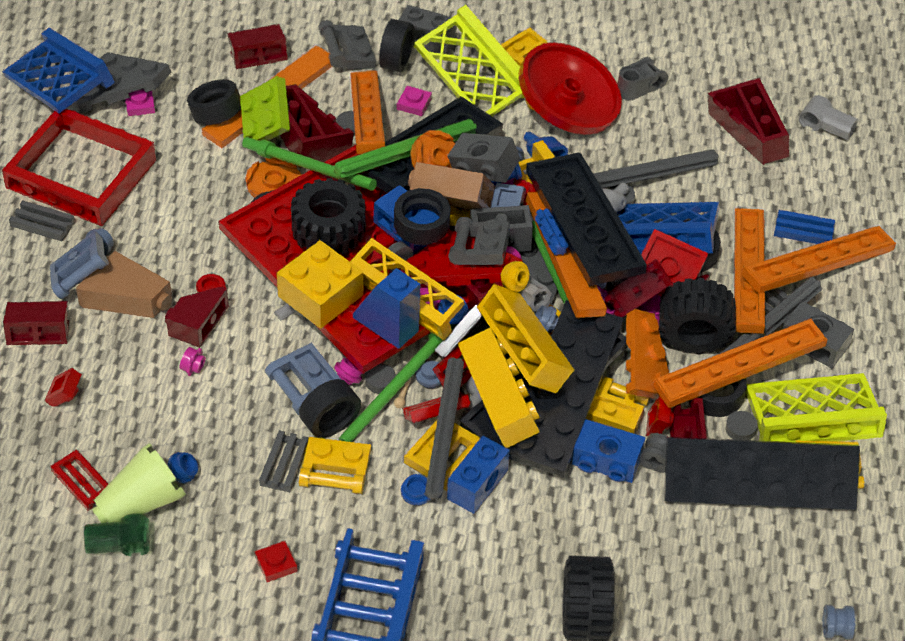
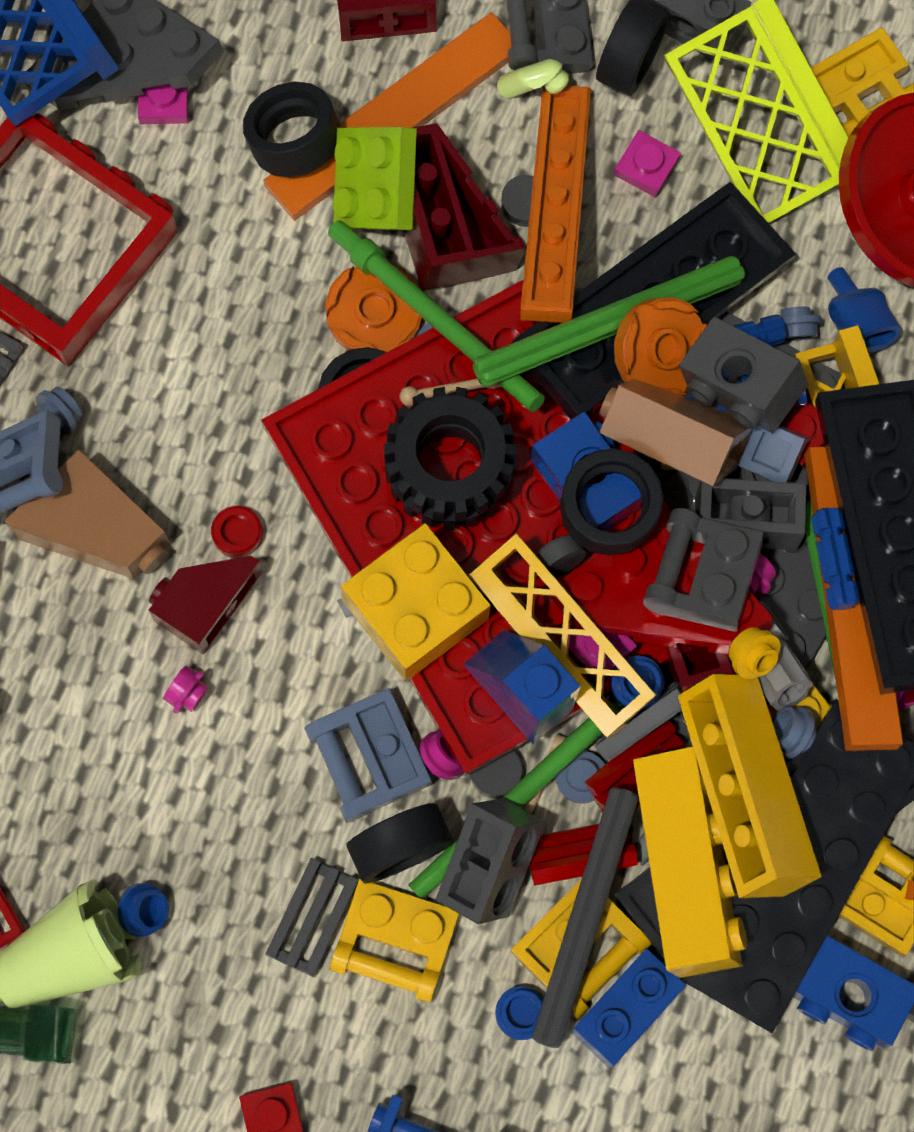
camera: 10 degrees right, 25 degrees up
none -> dark grey brick [435,799,546,924]
none -> yellowish green arm [497,59,569,99]

